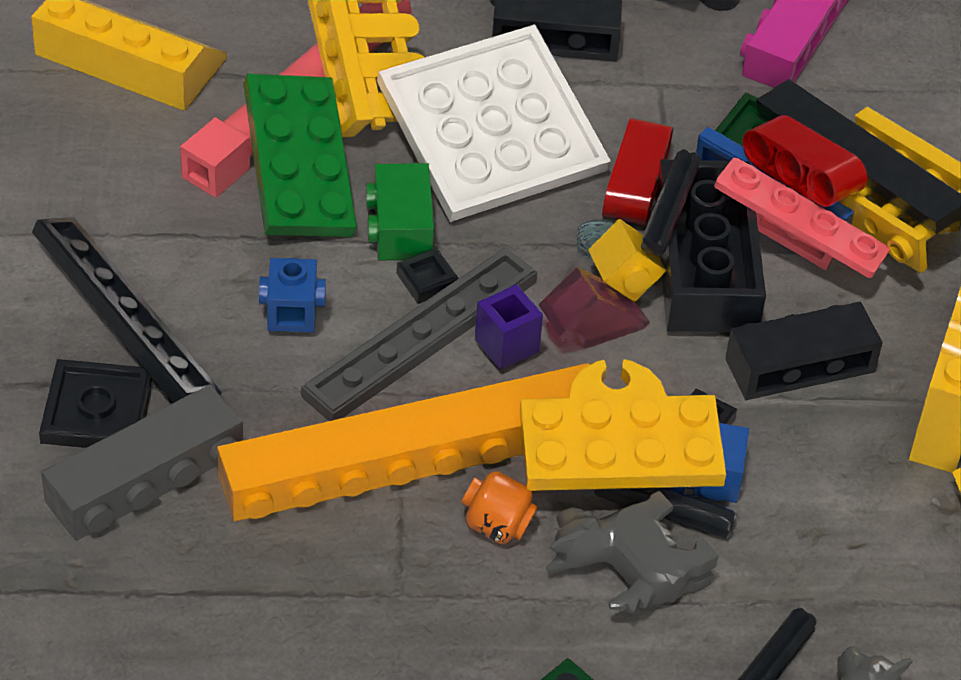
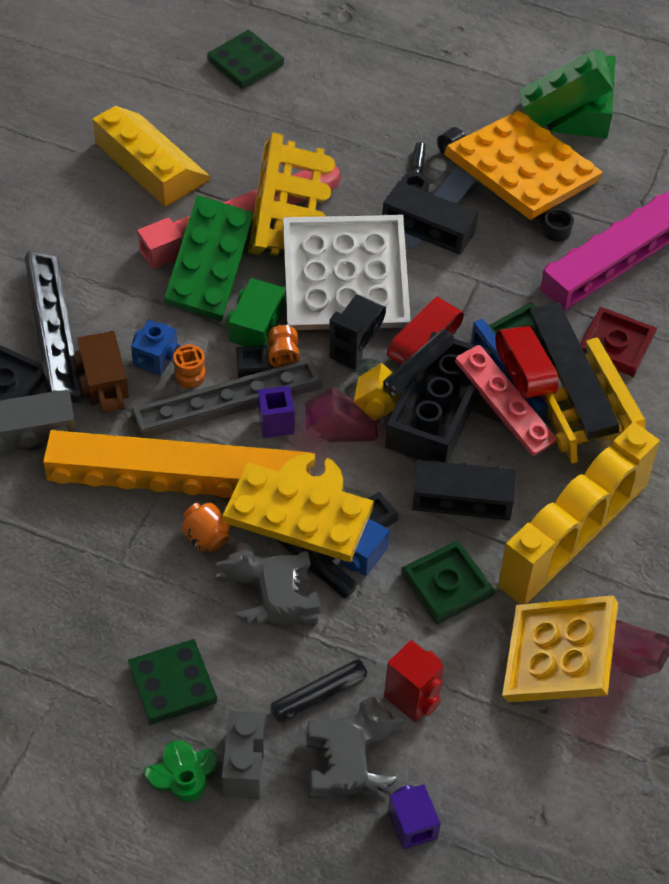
camera: 25 degrees right, 5 degrees up
none -> reddish brown brick [73,331,129,414]
none -> orange wheel [173,344,206,388]
none -> orange wheel [267,325,300,368]
none -> black tile [329,294,387,370]
none -> red brick [384,639,444,723]
none -> dark green tile [401,540,495,625]
none -> dark red tile [580,307,657,377]

